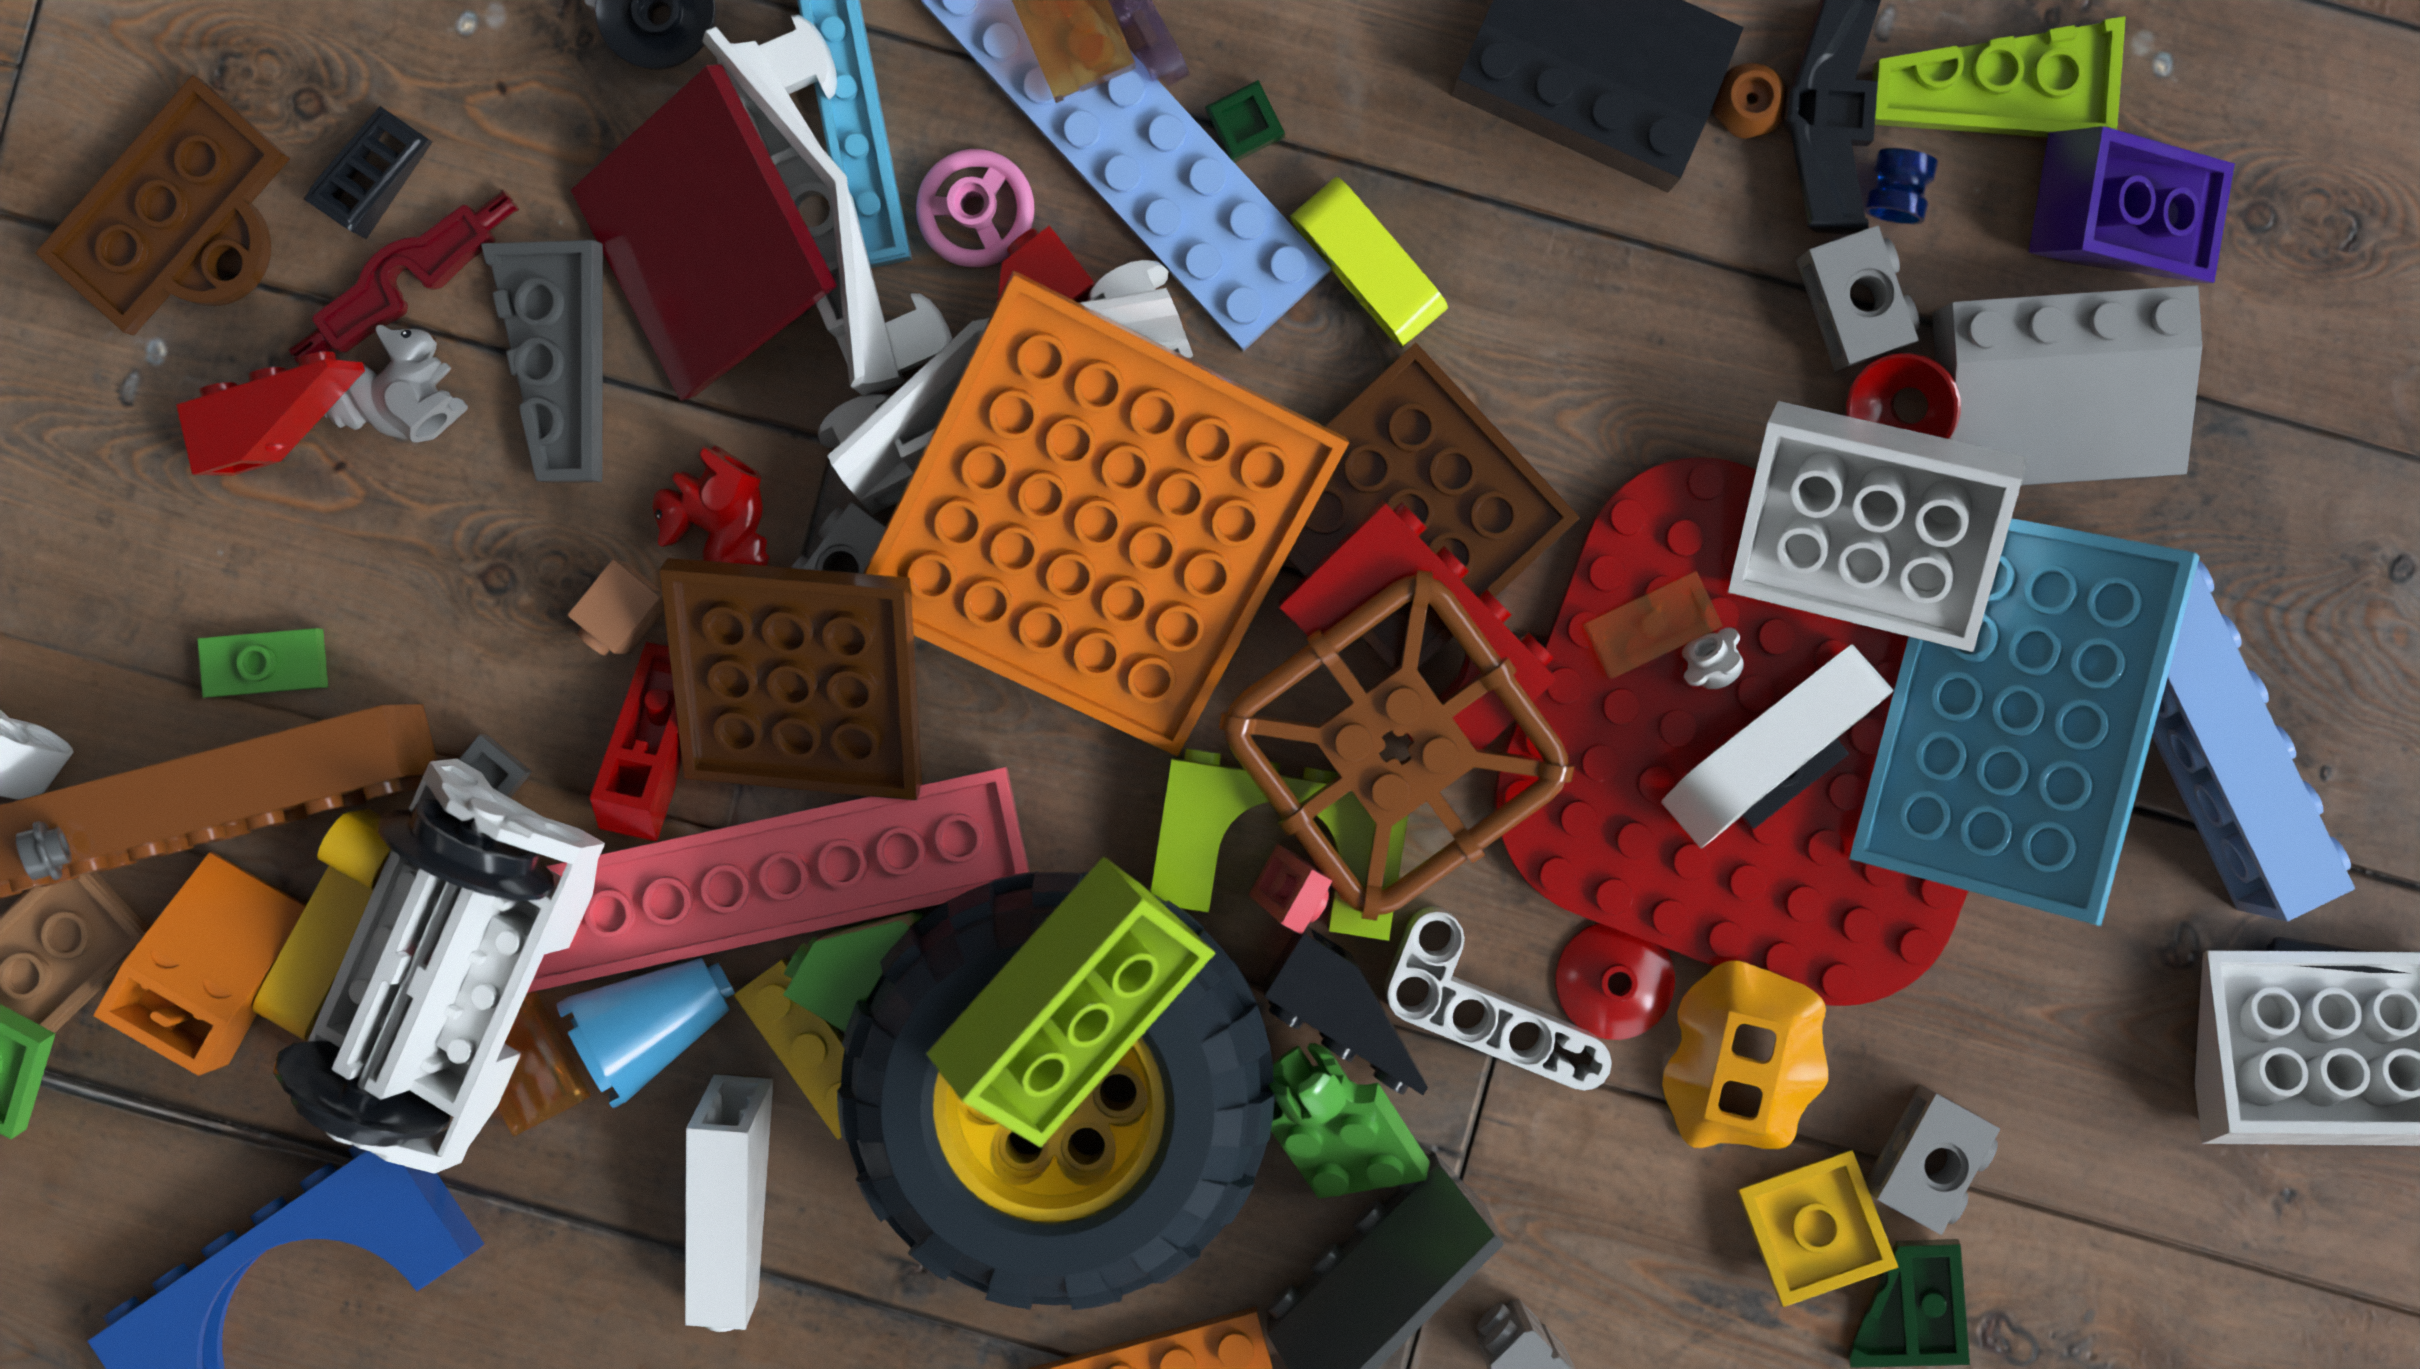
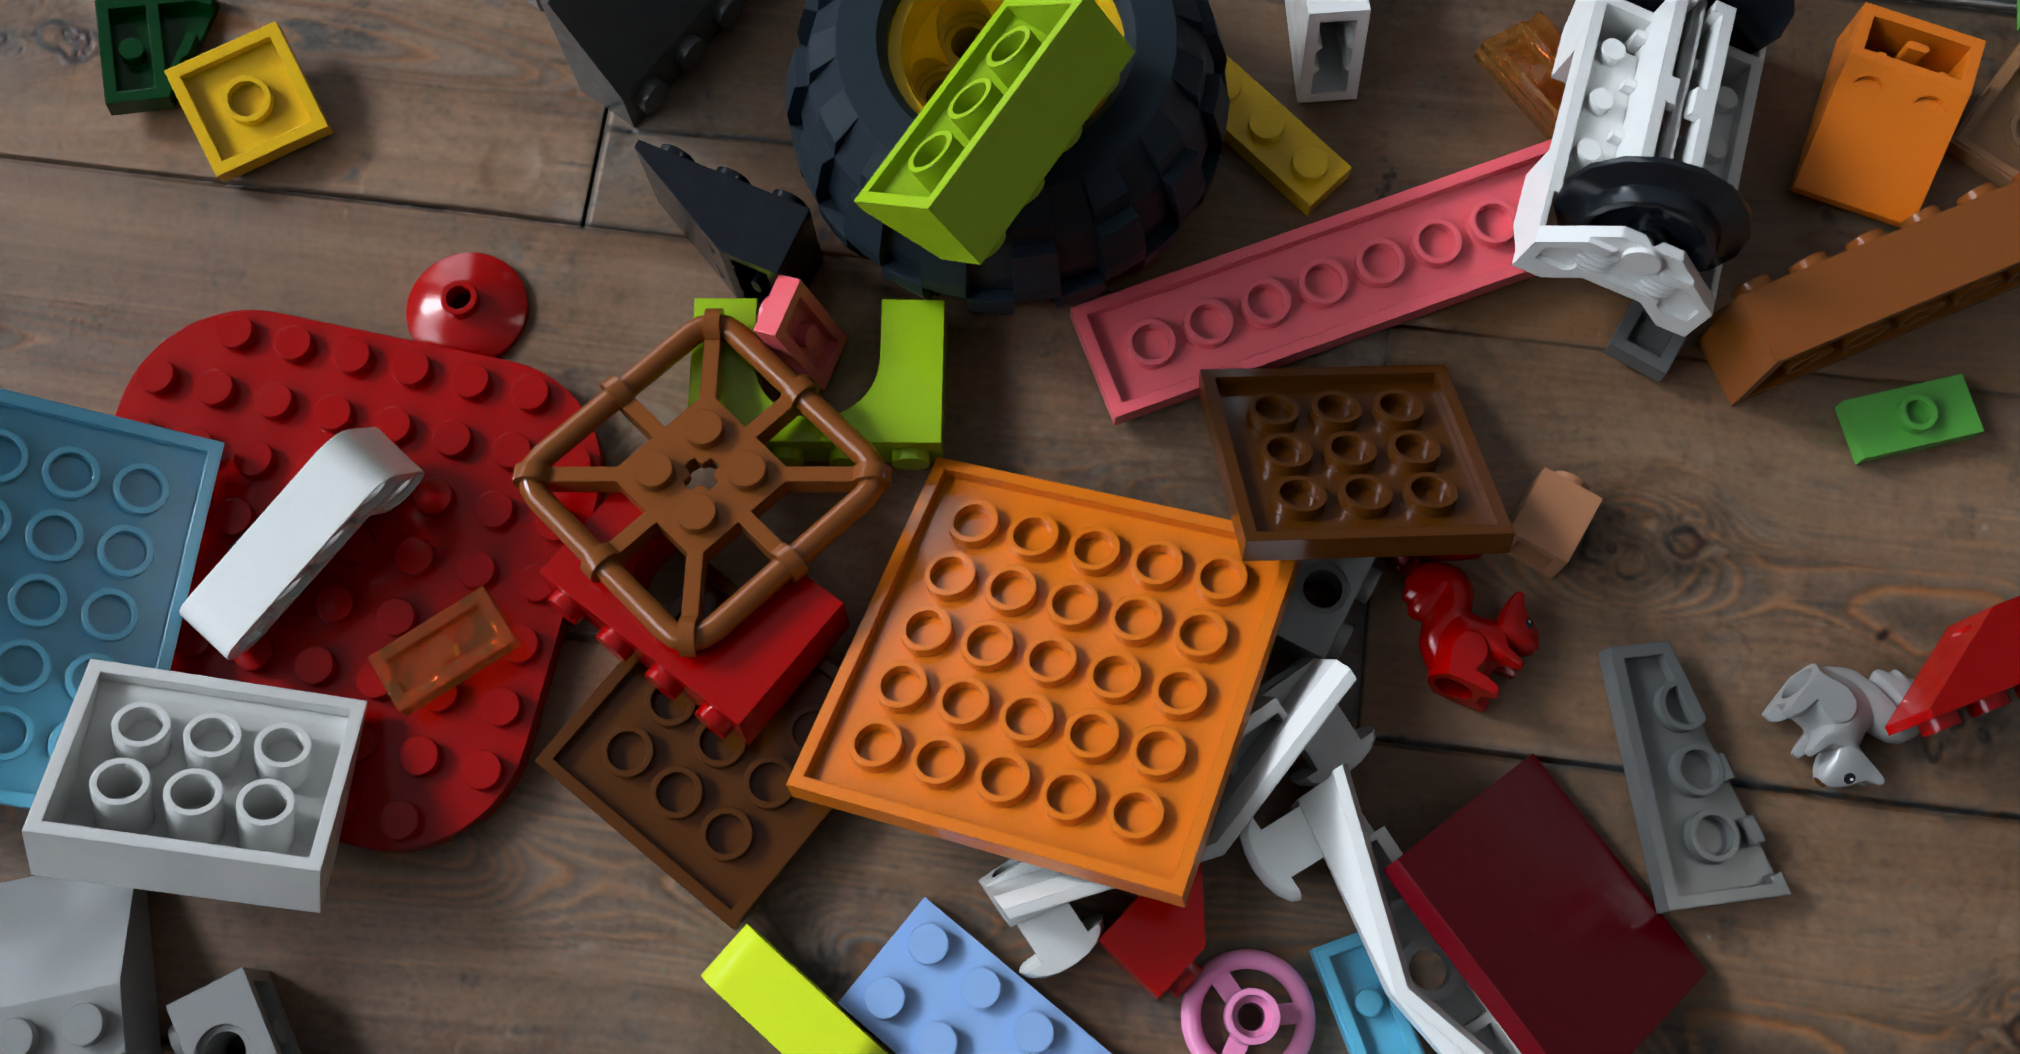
camera: 170 degrees right, 15 degrees down
yellow beam [252,809,391,1041] -> none
dark red piece [289,189,519,363] -> none
black slope [303,106,432,240] -> none
dark azure cone [556,958,735,1108] -> none
red slope [590,642,682,842] -> none
bright green slope [783,909,926,1032] -> none
bright green plate [1268,1043,1430,1199] -> none
white beam [1384,906,1612,1091] -> none
light orange piece [1662,961,1828,1149] -> none
white plate [1682,628,1744,689] -> none
red piece [1846,353,1961,439] -> none
light grey brick [1865,1084,2000,1235] -> none

